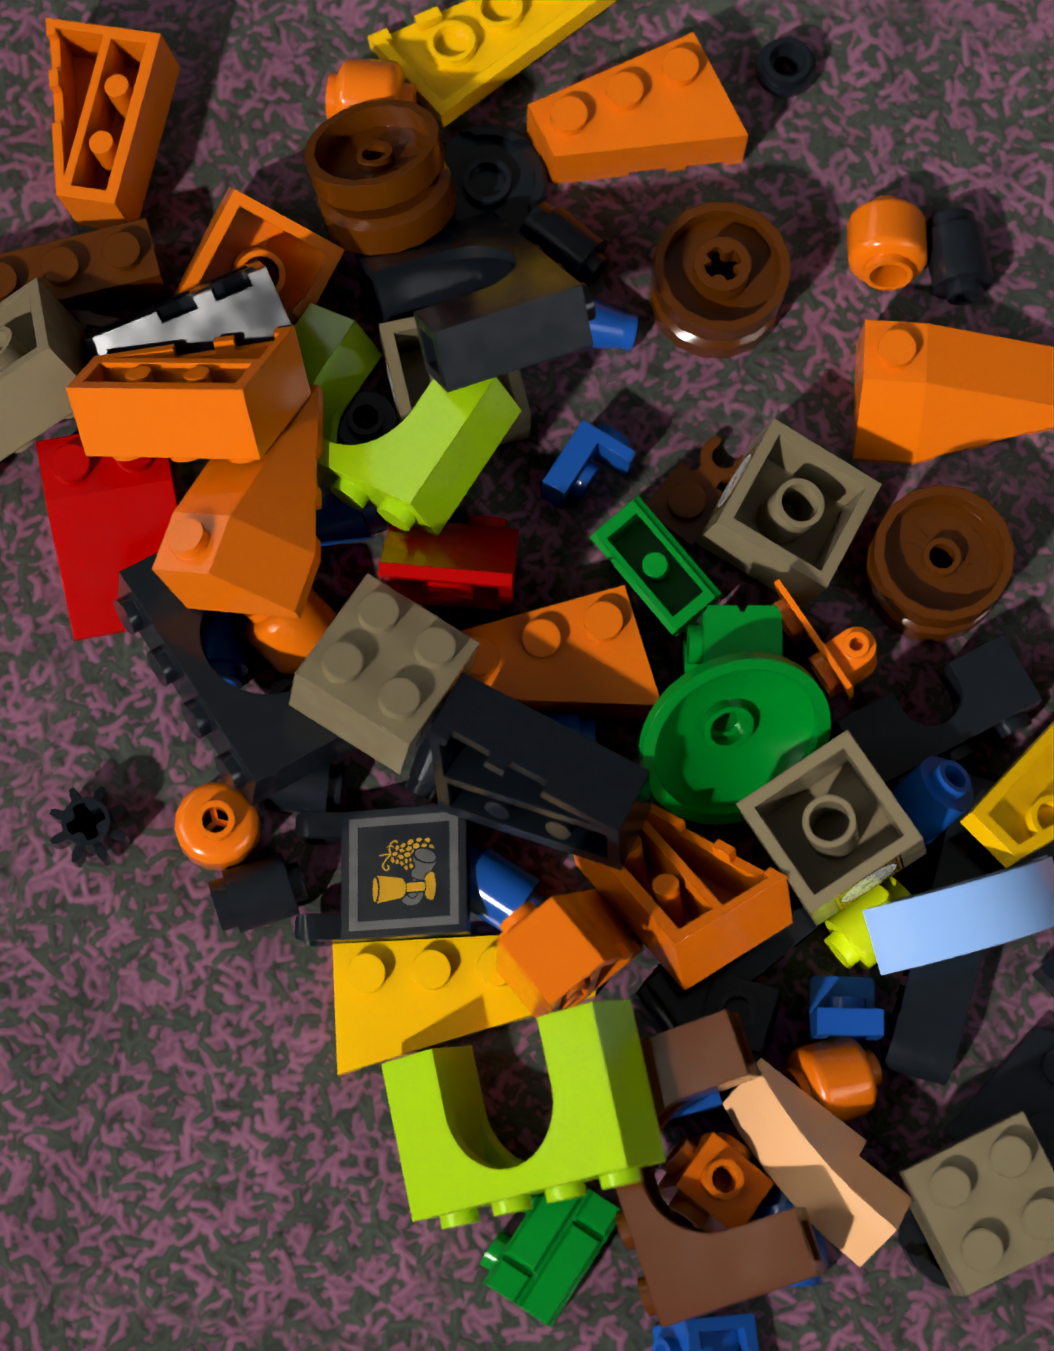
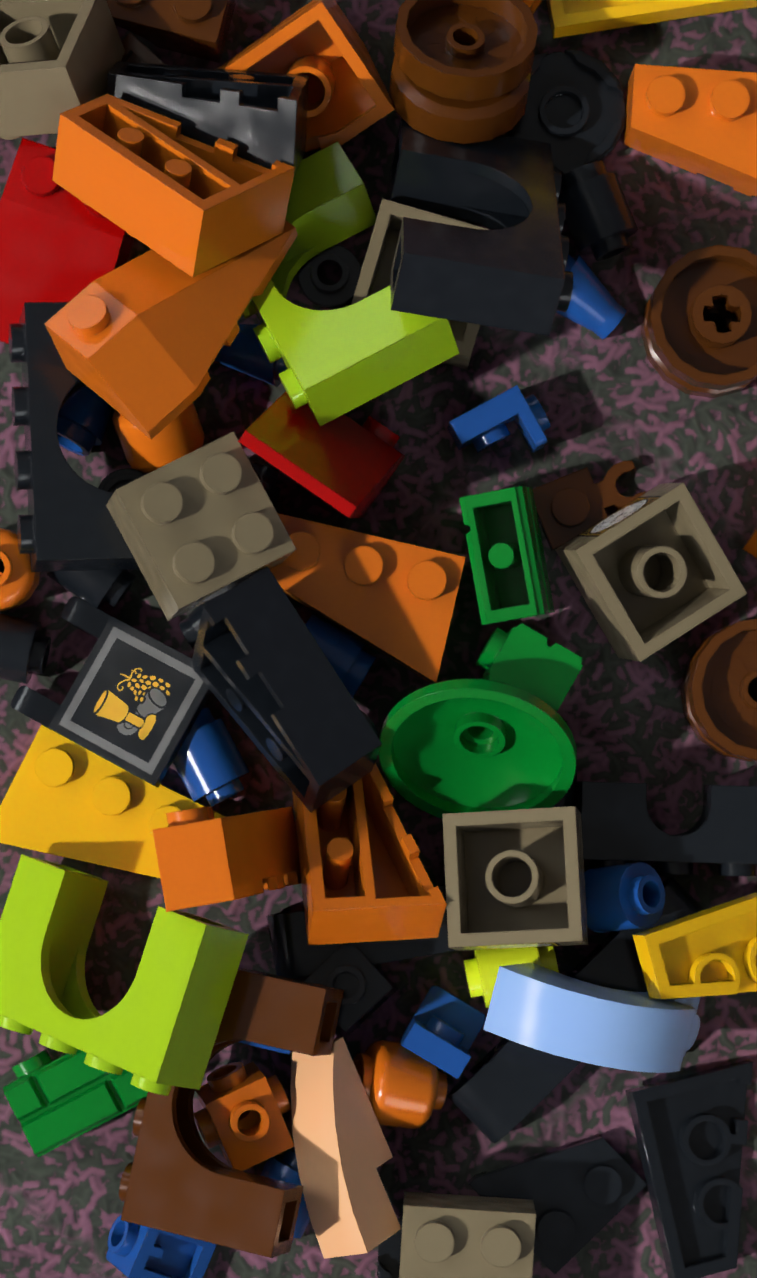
camera: 25 degrees right, 10 degrees up
orange hinge [772,579,877,705] -> none

